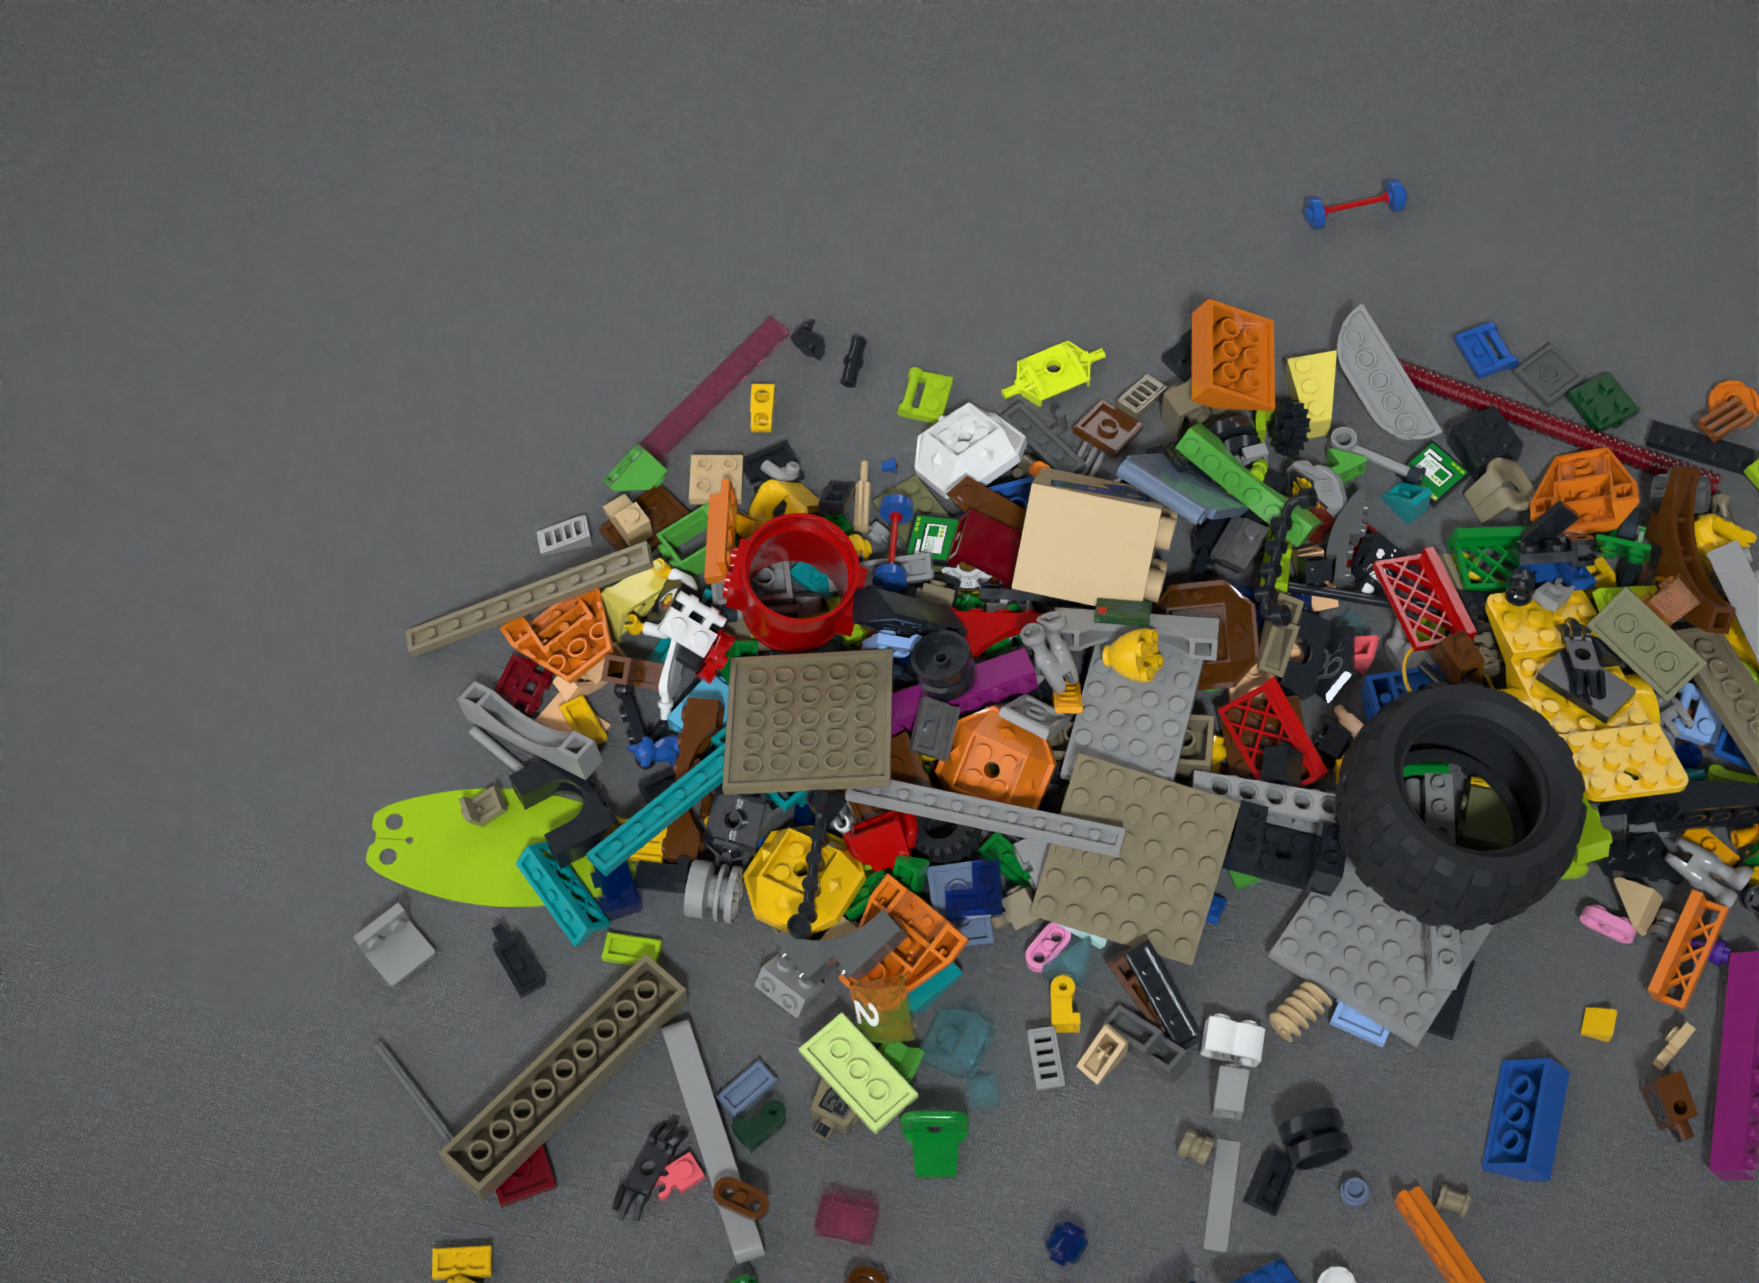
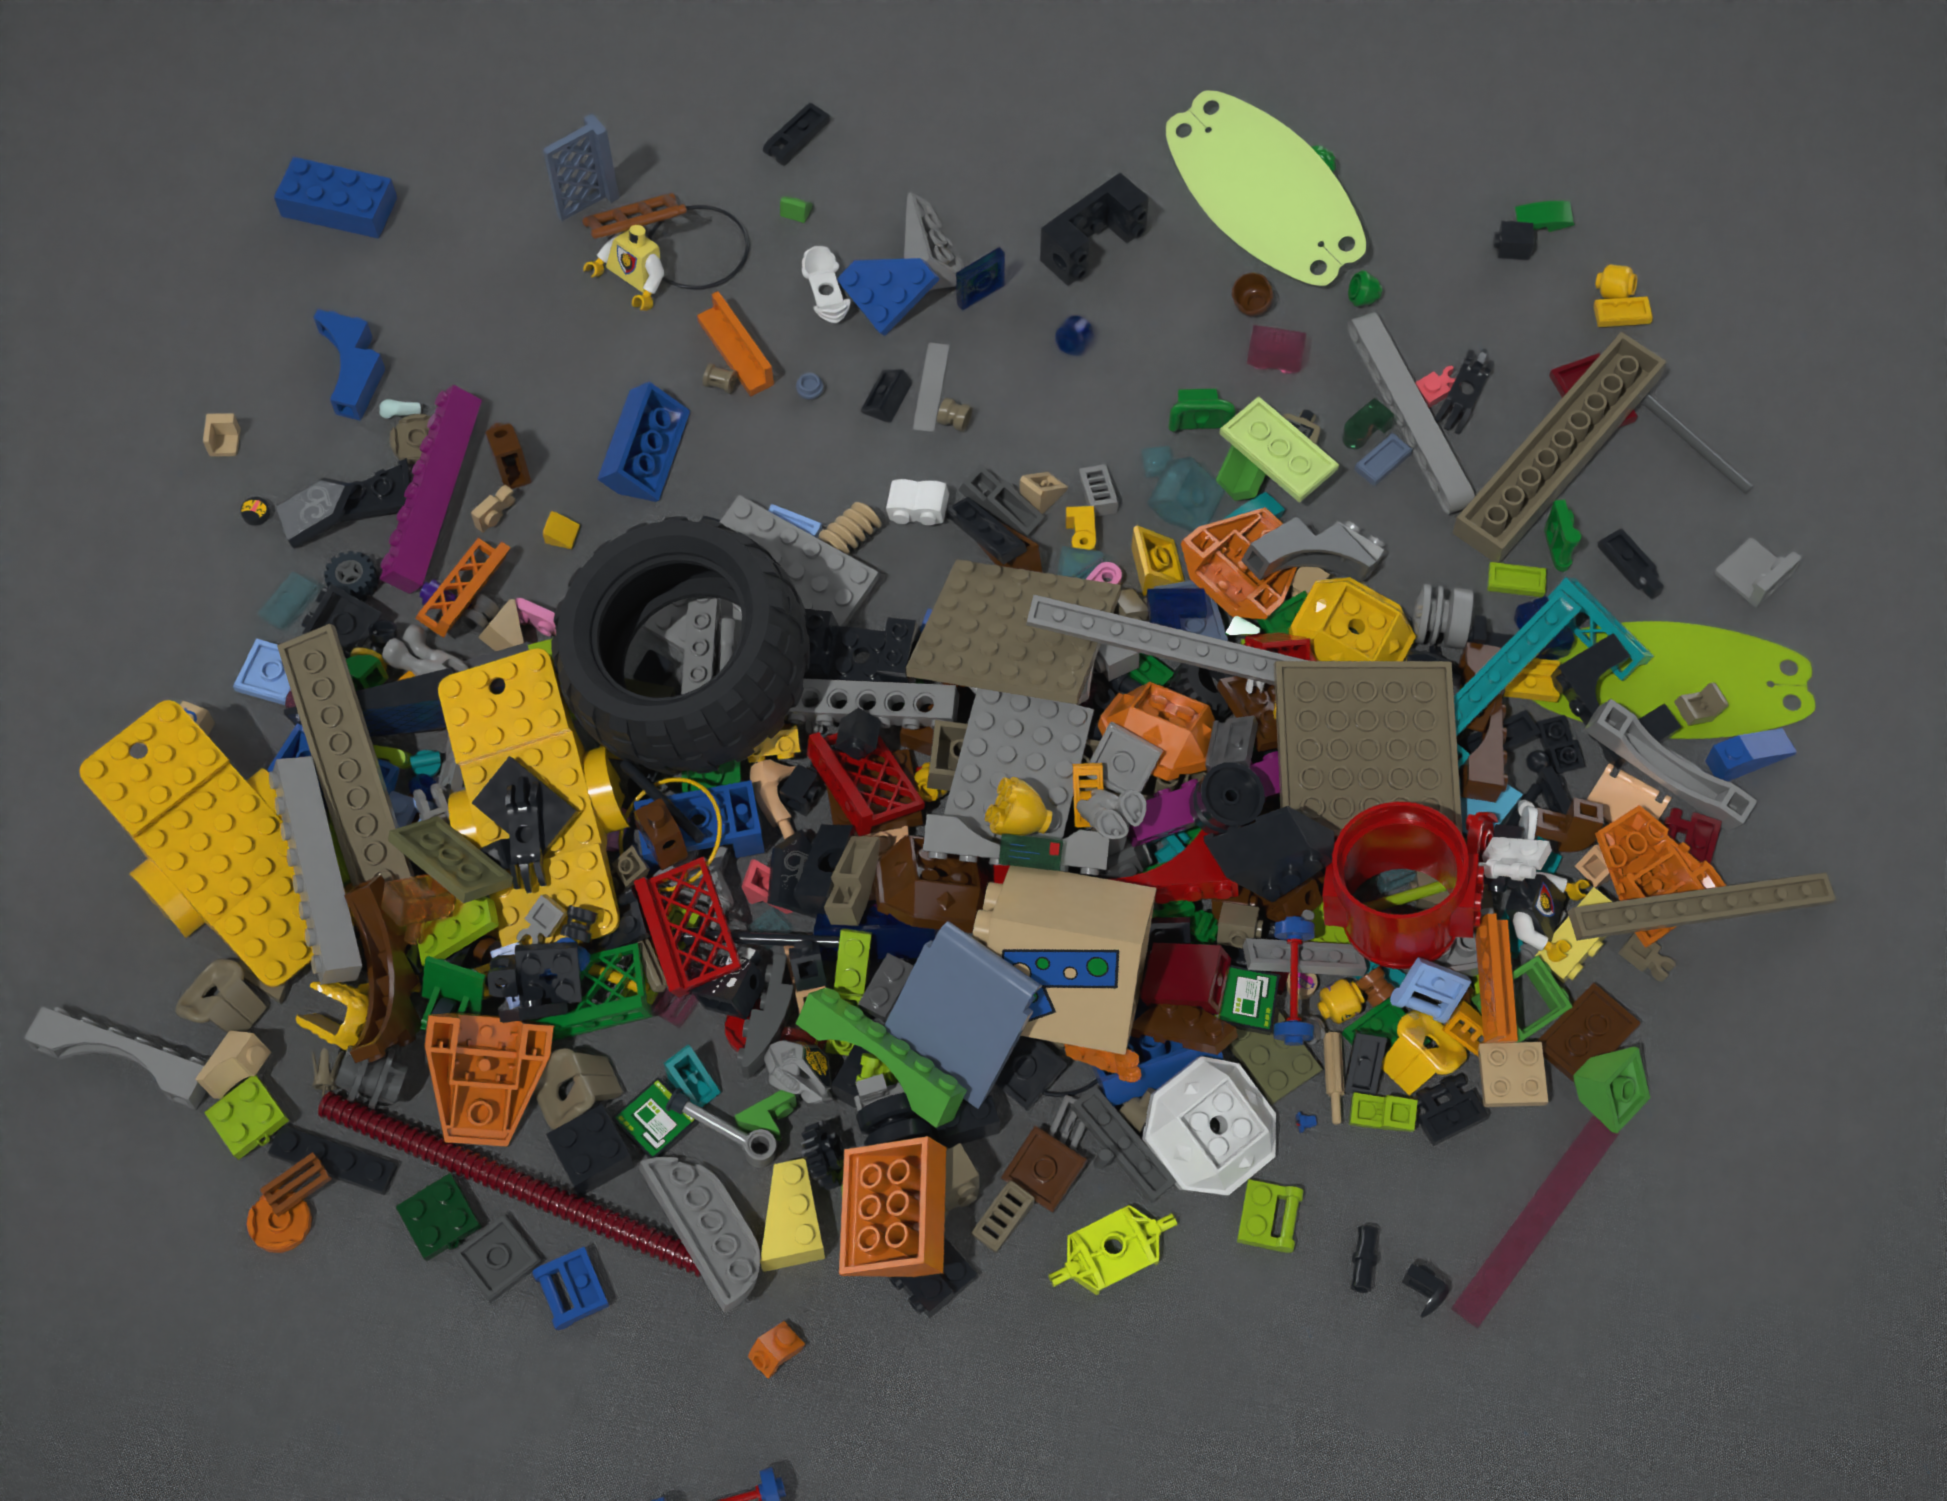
camera: 175 degrees right, 0 degrees up
light grey slope [536,515,592,556] -> none
yellow tile [559,694,608,745] -> none
tan arch [603,494,653,547] -> none
blue animal [627,736,680,768] -> none
reddish brown plate [713,1177,770,1221] -> none
yellow leg [750,384,776,433] -> none
light grey arm [761,460,800,481] -> none
black bar [787,789,830,939] -> none
clear yellow slope [849,975,916,1044] -> none
black axle [1161,441,1190,472] -> none
light grey slope [1212,1064,1249,1121] -> none
black bar [1254,487,1318,627] -> none
black wheel [1278,1108,1353,1171] -> none
none -> orange bracket [748,1321,805,1378]
none -> yellow slope [1131,525,1184,596]
none -> lime slope [1348,1092,1418,1132]
none -> black slope [1535,715,1585,775]
none -> green plate [1544,499,1581,572]
none -> blue slope [1705,728,1797,782]

